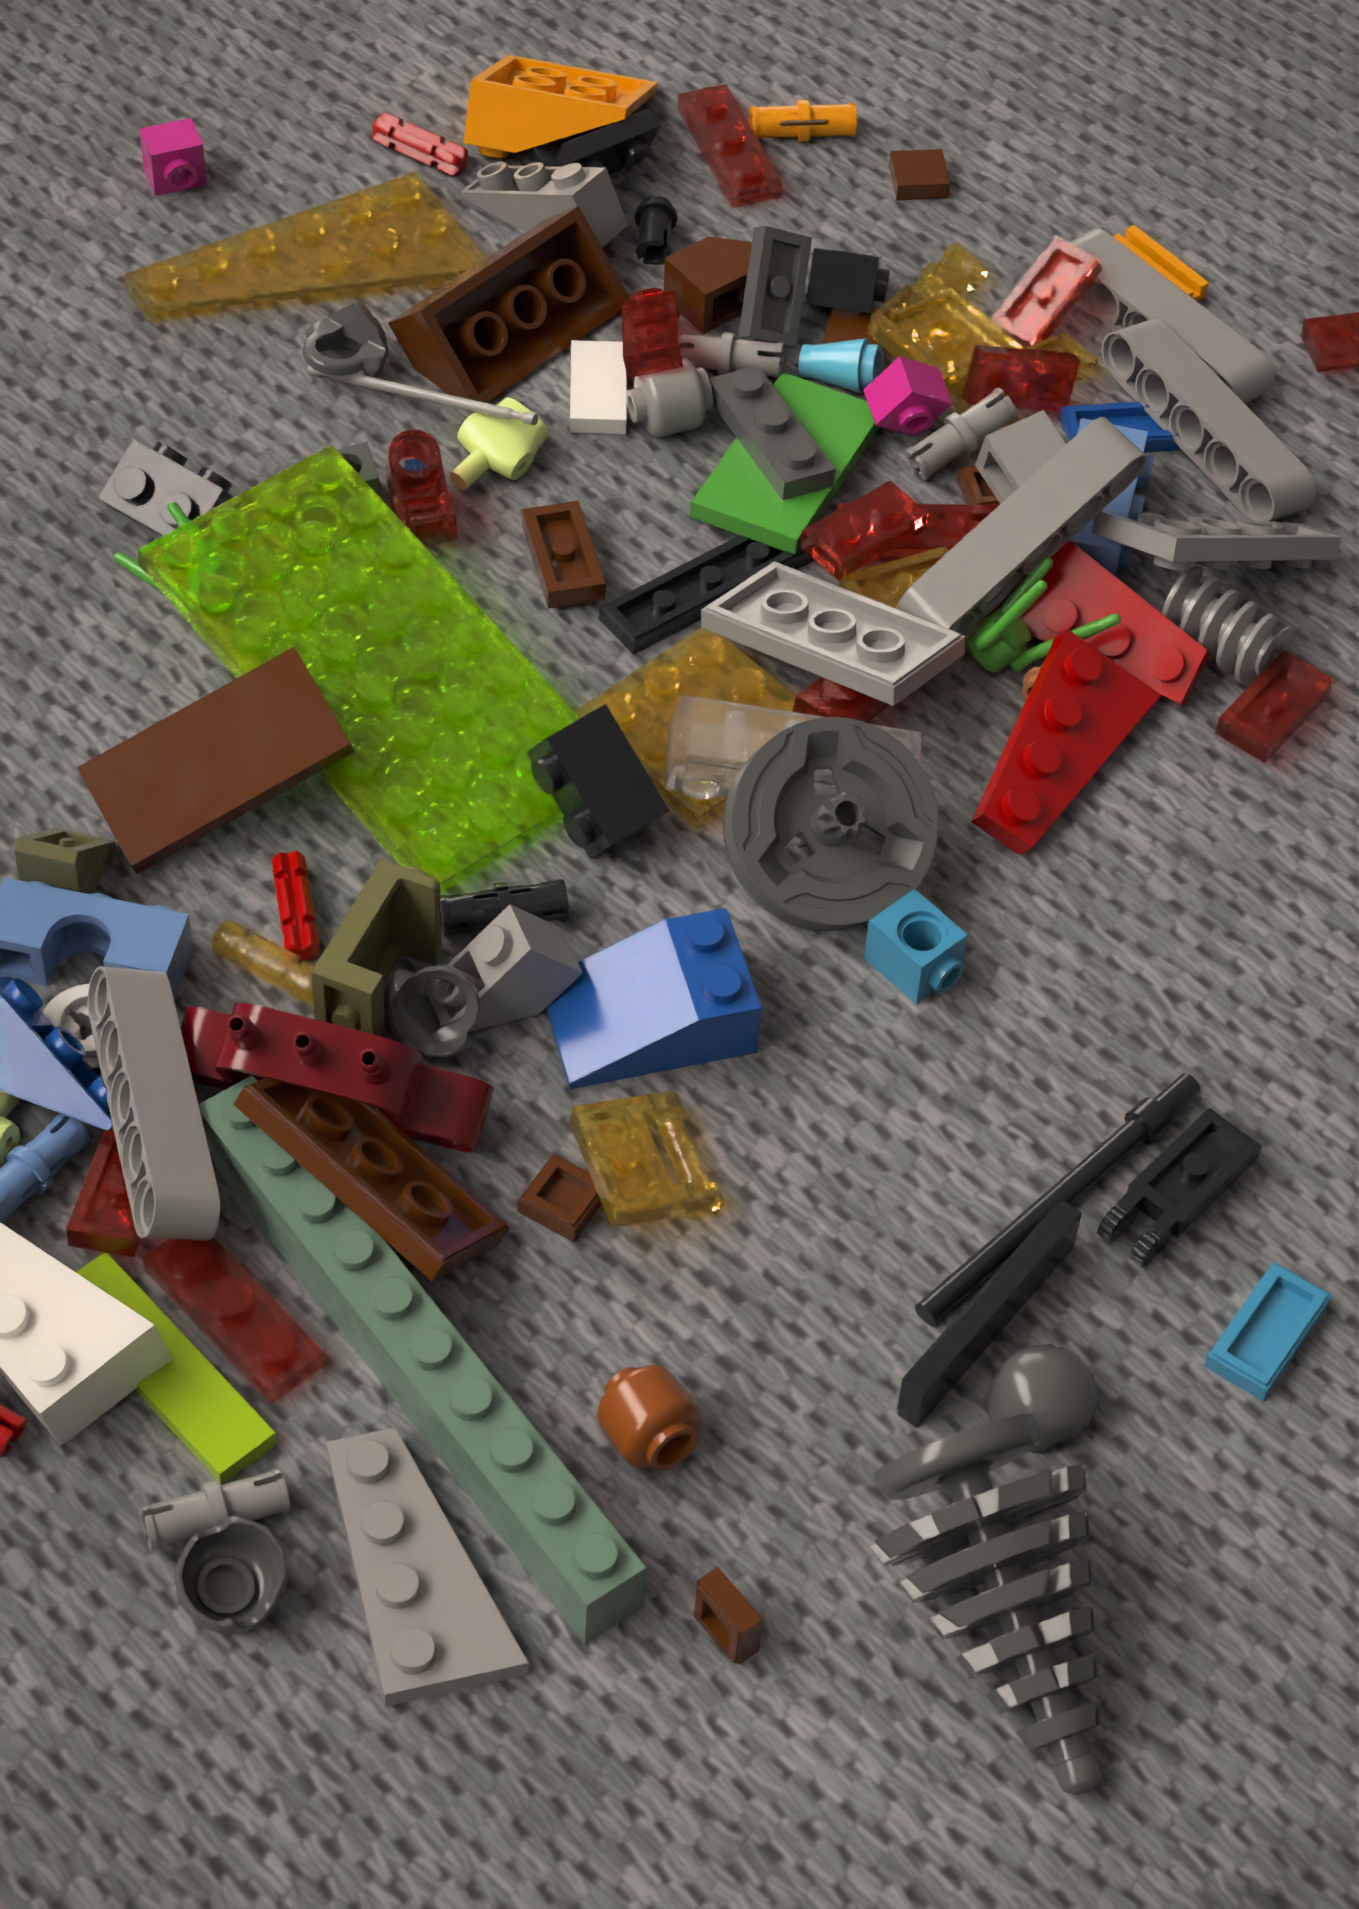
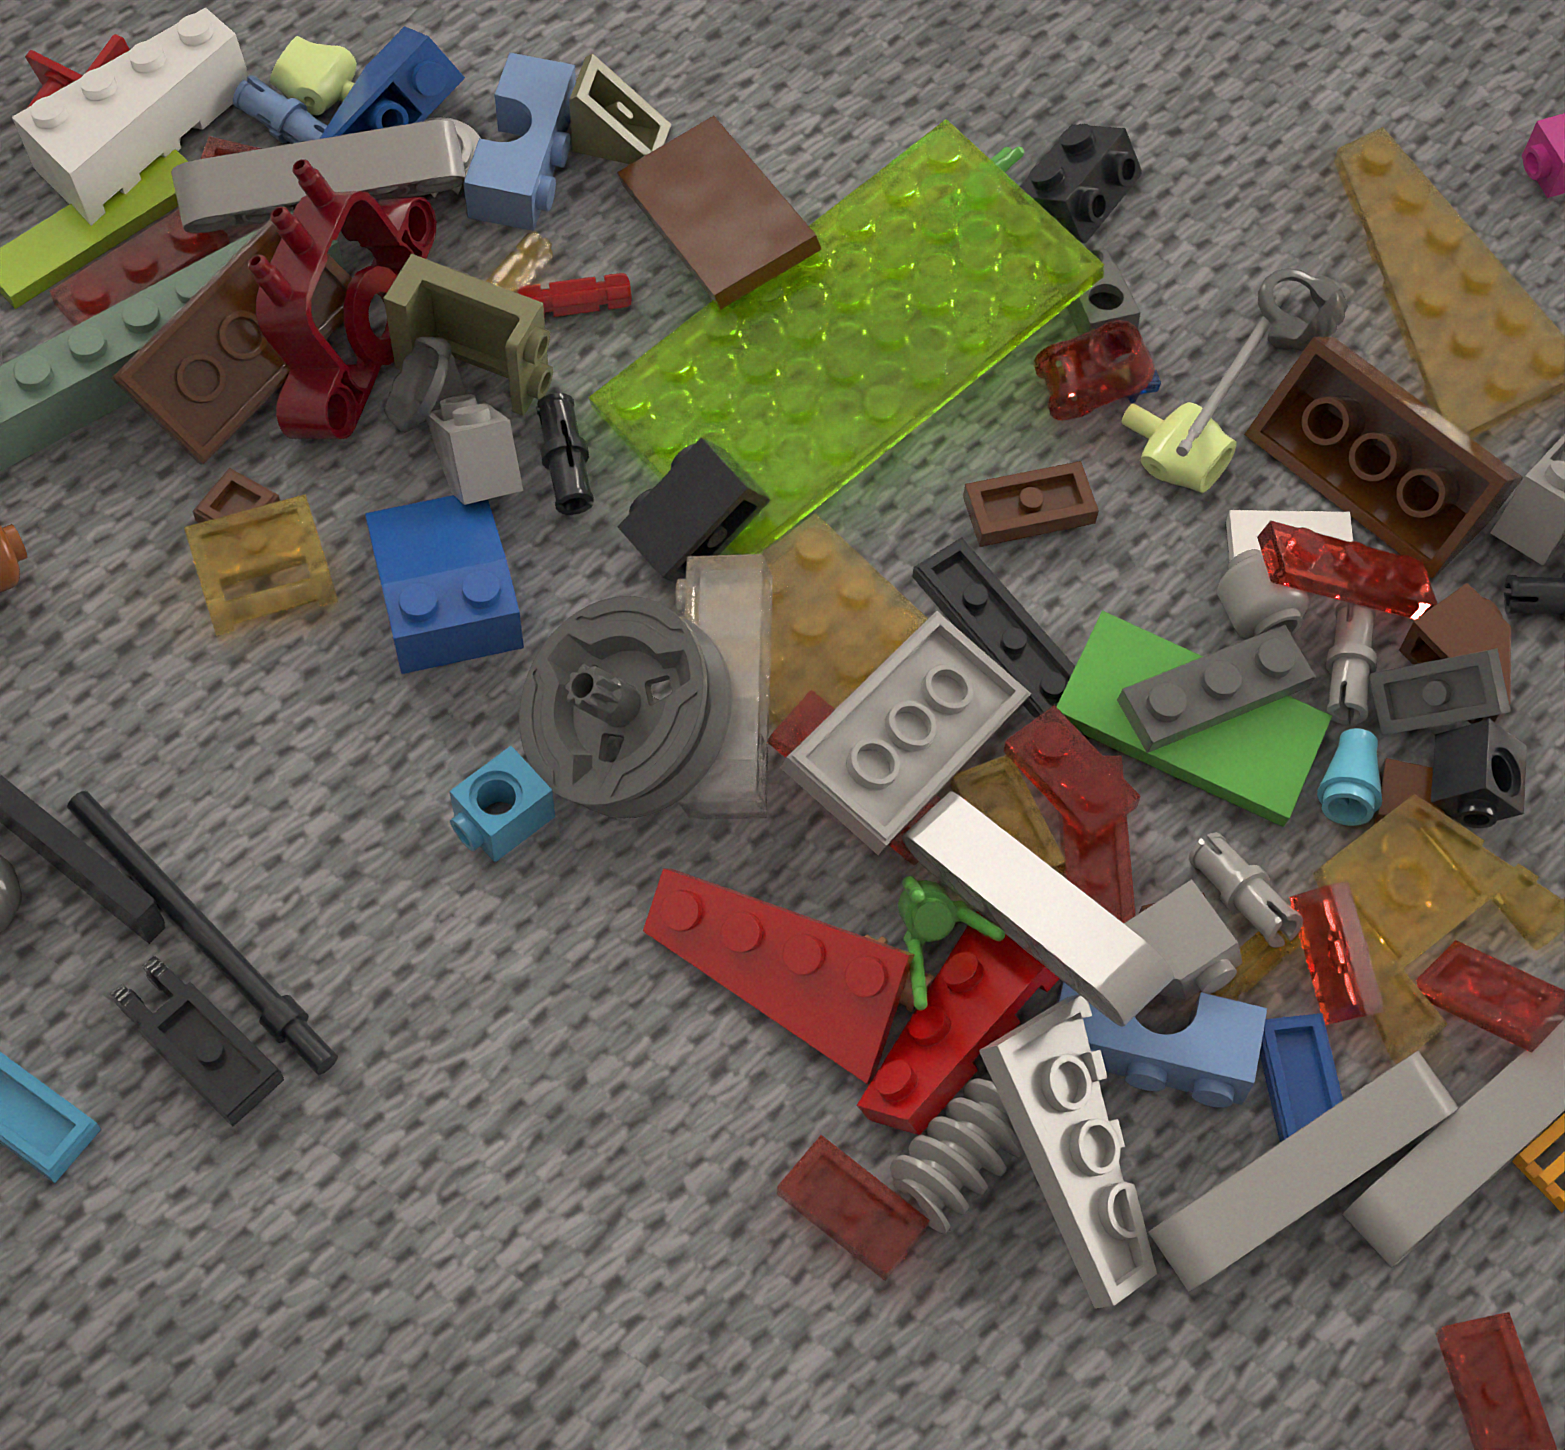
camera: 90 degrees right, 10 degrees up
dark pink plate [863,356,952,436] -> none

